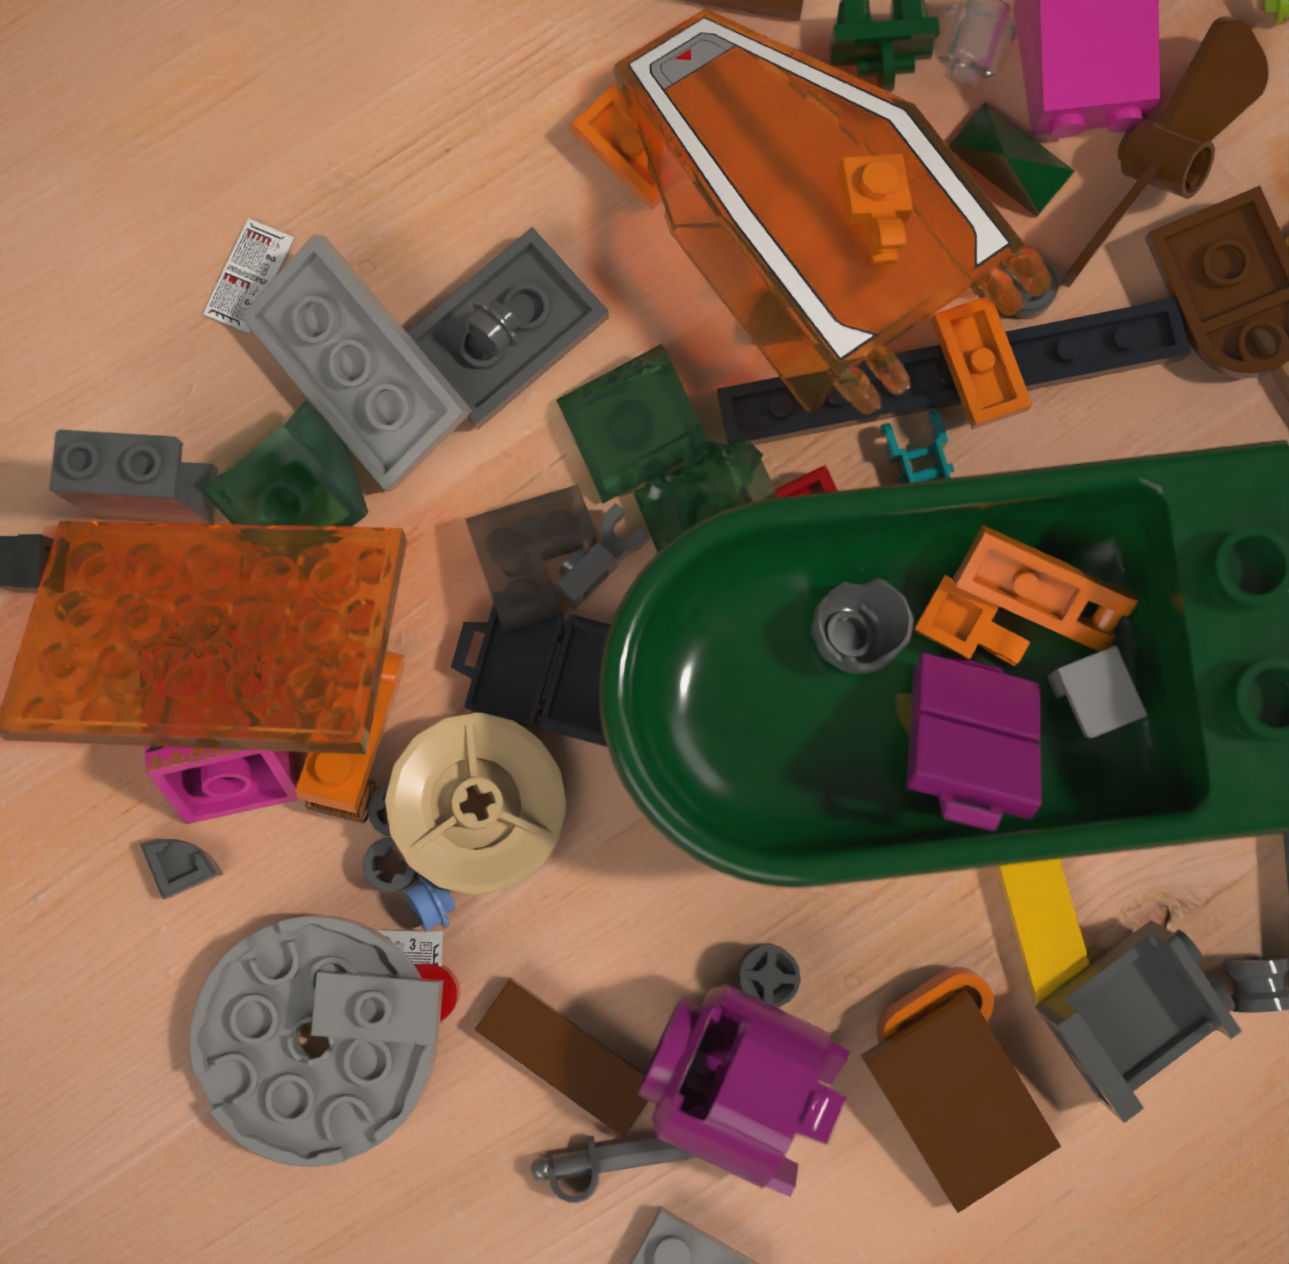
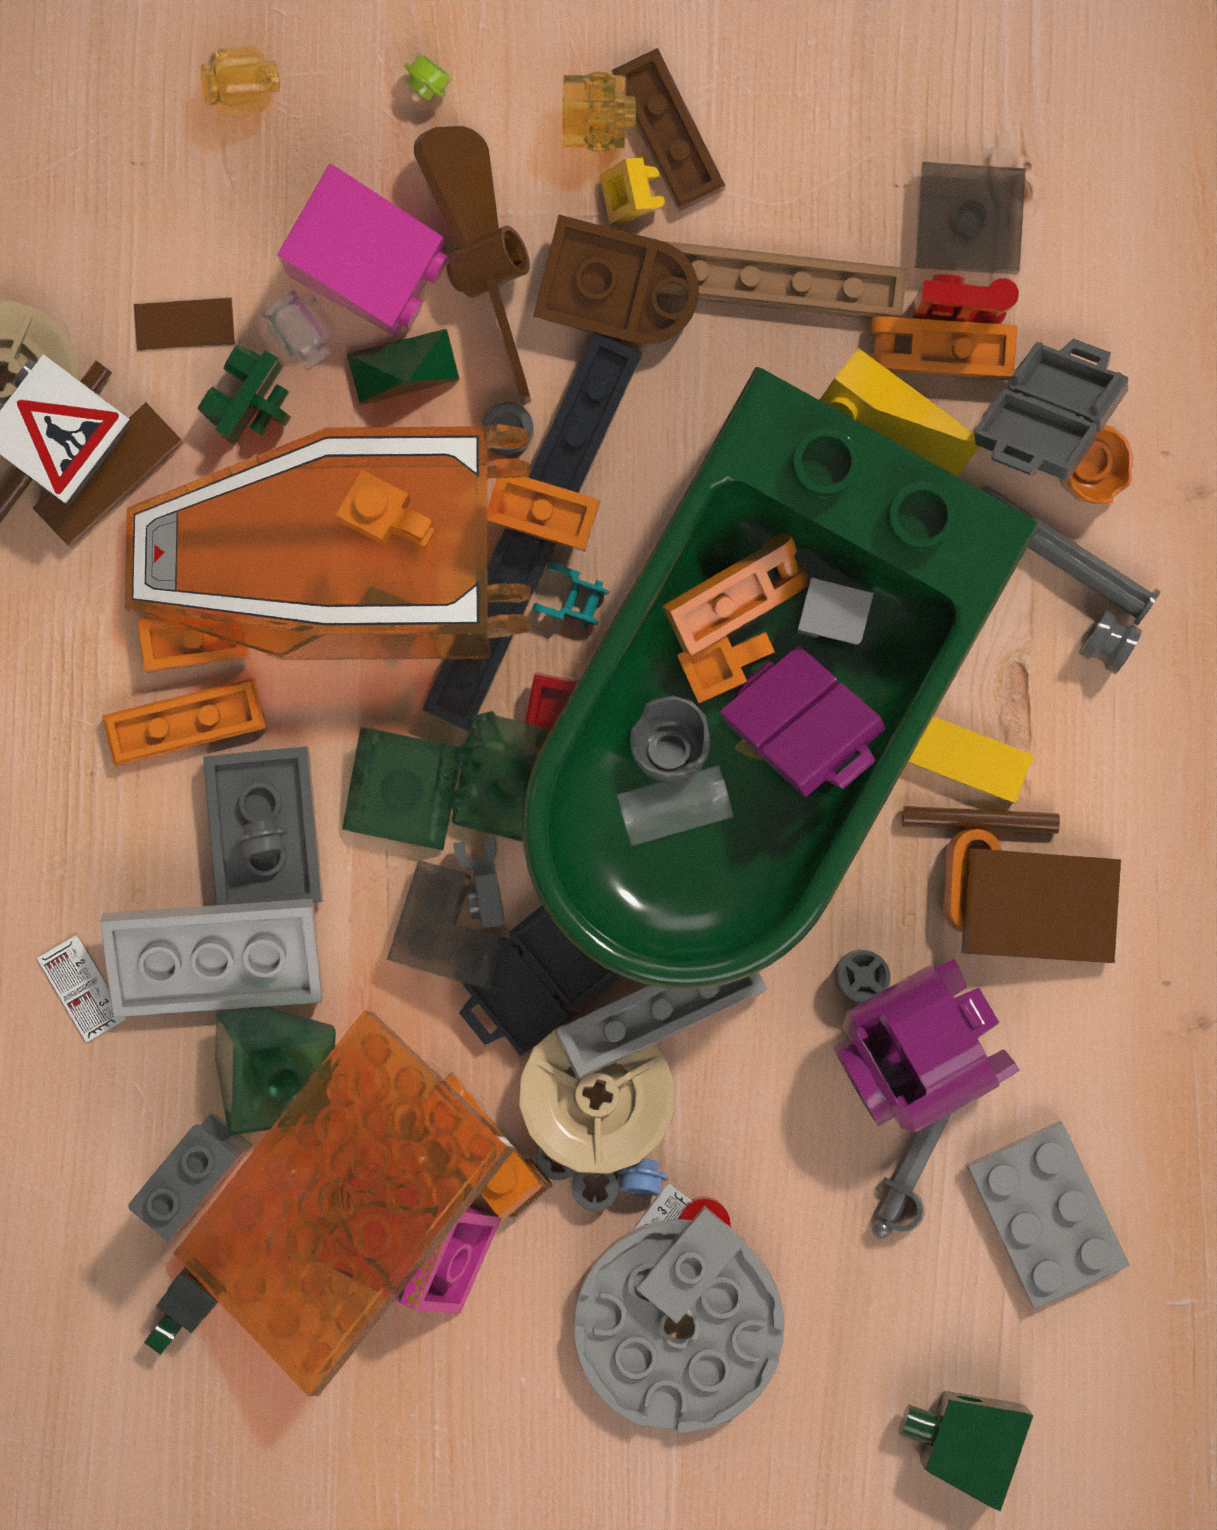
camera: 60 degrees left, 5 degrees up
dark grey tile [140,839,223,900] -> none
reddish brown tile [474,978,649,1138] -> none
dark grey panel [1035,920,1242,1123] -> none
none -> orange tile [102,678,268,766]
none -> light grey plate [555,972,767,1080]
none -> clear hinge [617,766,734,846]
none -> reddish brown bar [902,806,1060,834]

